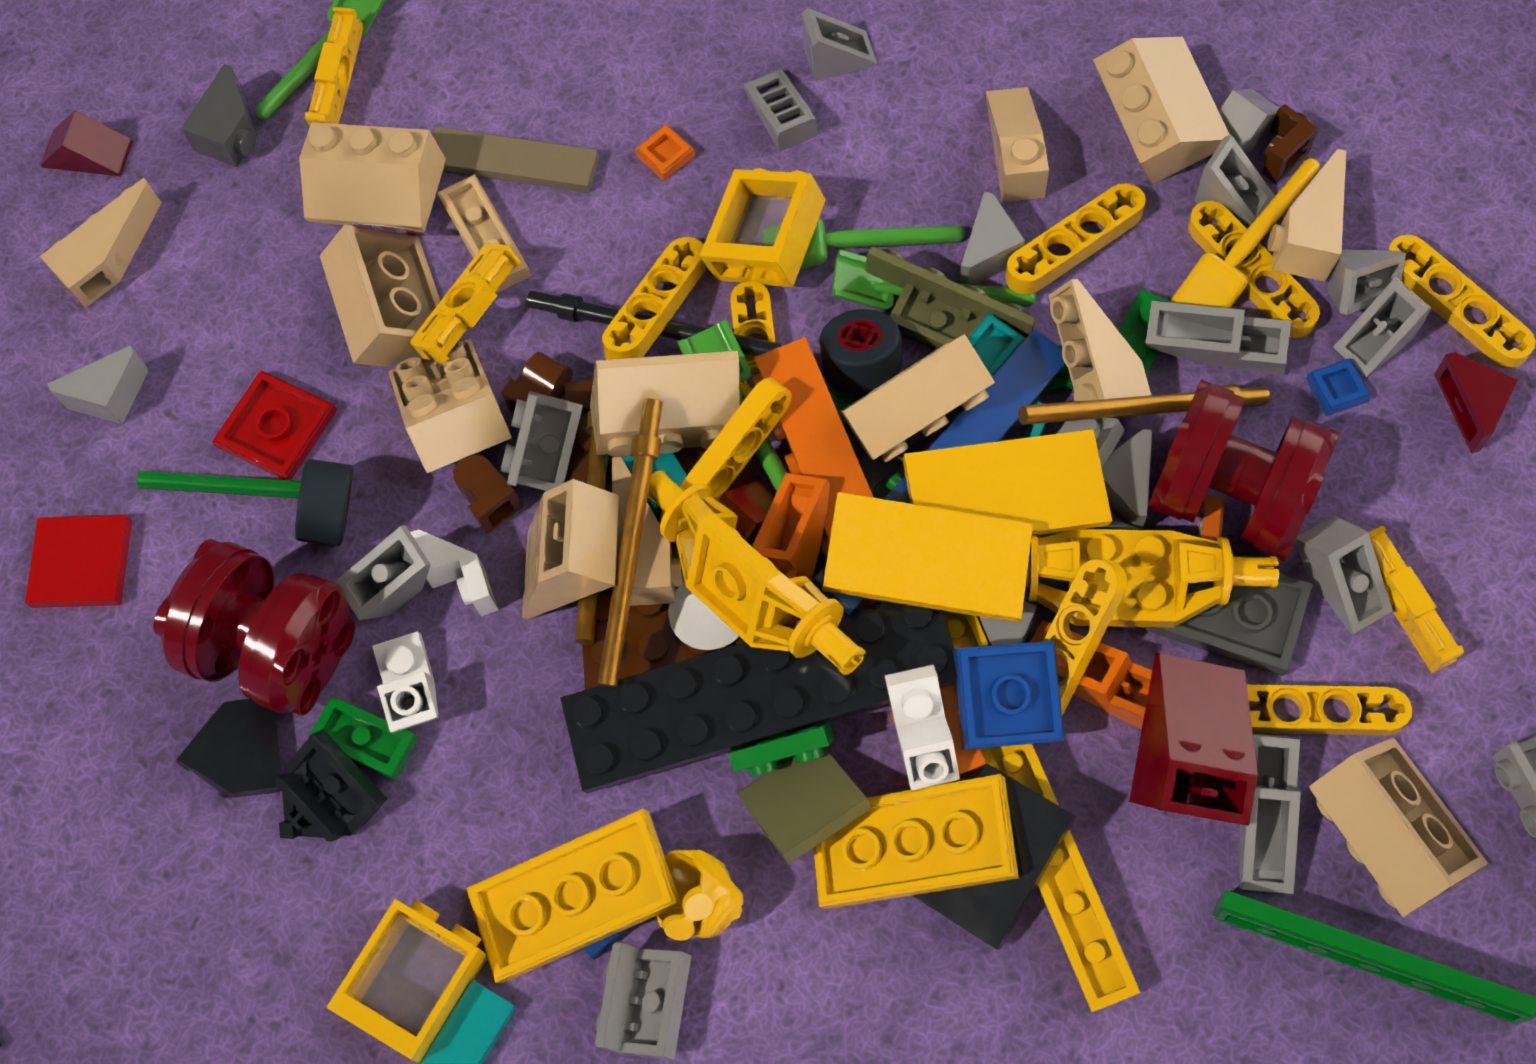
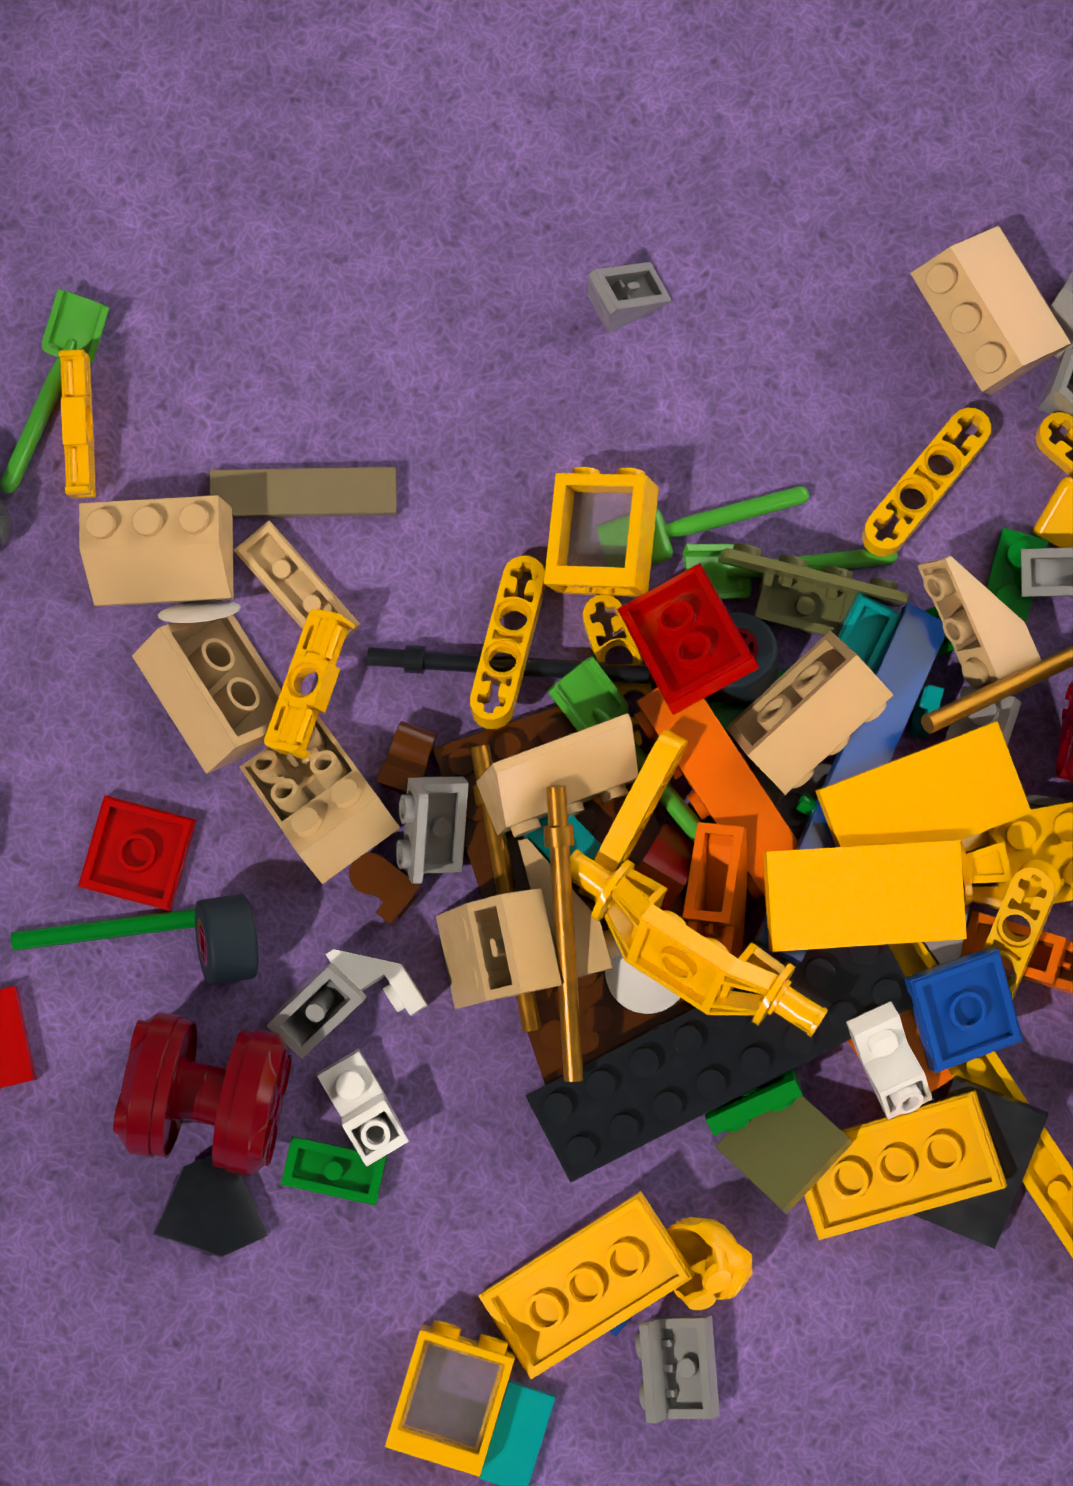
camera: 20 degrees left, 15 degrees up
black slope [275,729,387,842] -> none
orange tile [635,124,695,181] -> none
light grey slope [744,69,817,152] -> none
light grey slope [960,191,1025,285] -> none
tan slope [986,87,1049,202] -> none
light grey slope [1102,429,1152,529] -> none
none -> red tile [617,563,759,715]

